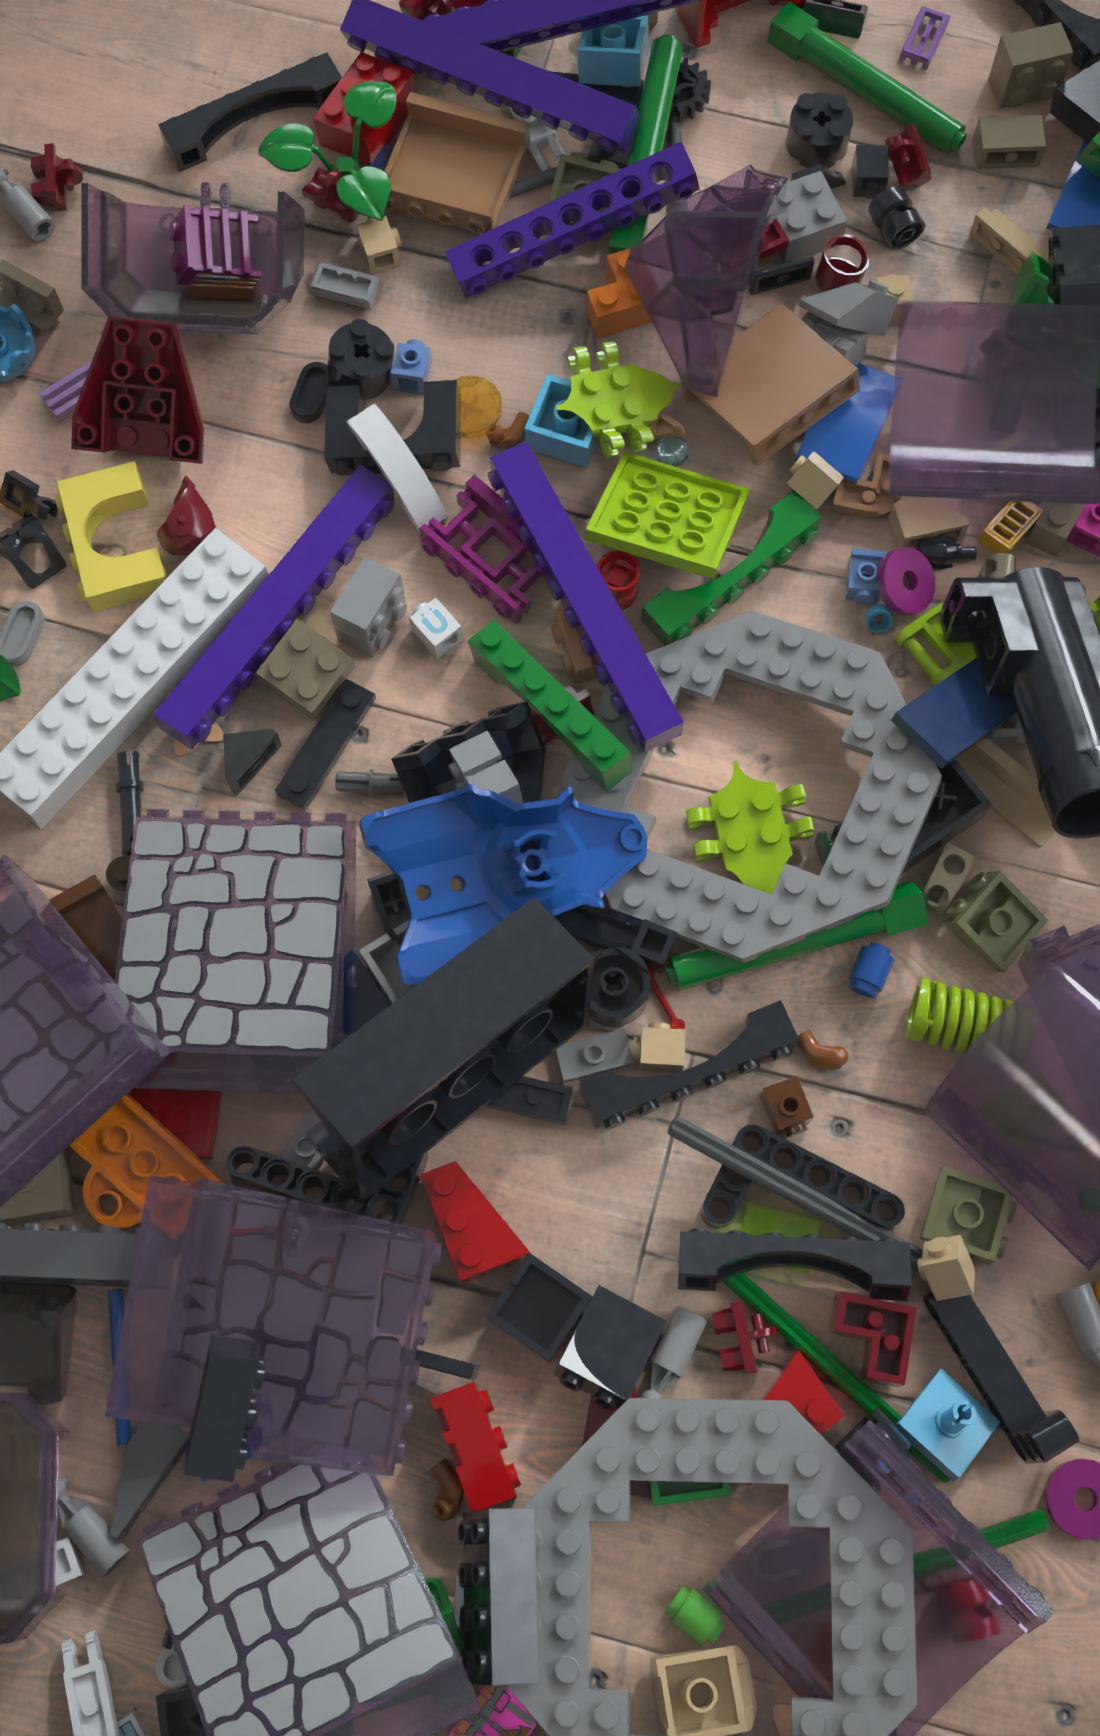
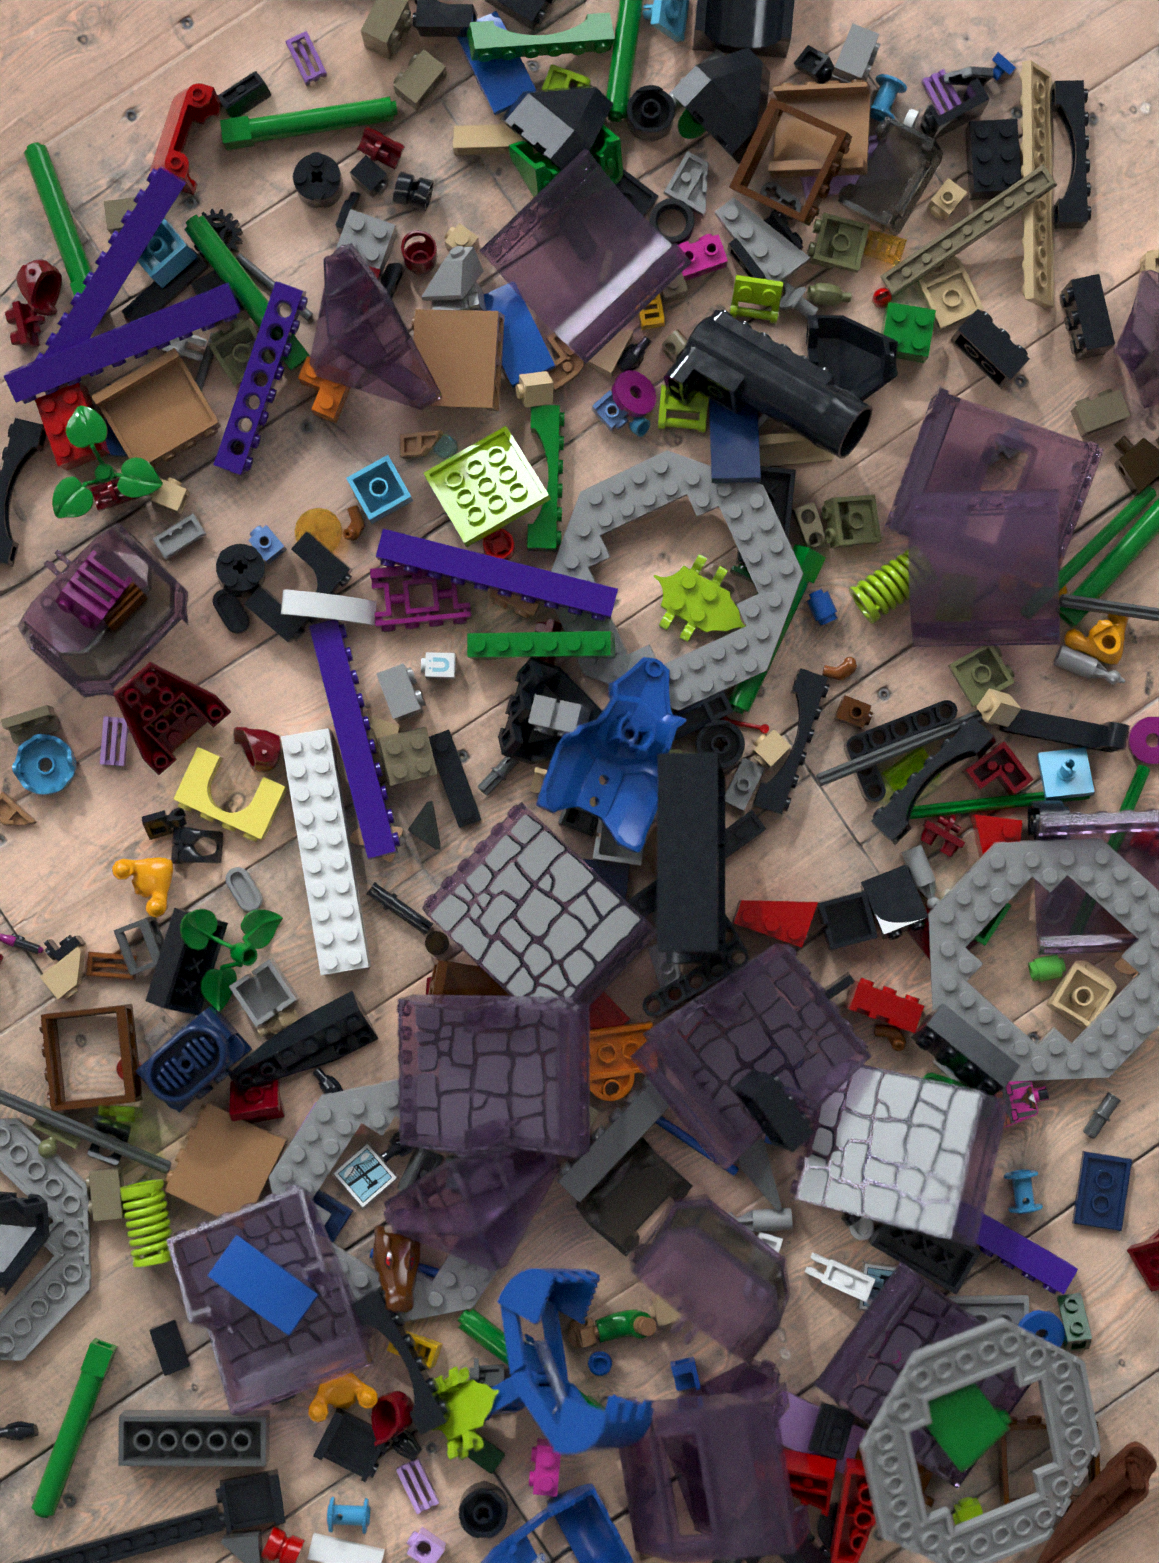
camera: 50 degrees left, 15 degrees up
lime animal [555,341,682,458] -> none

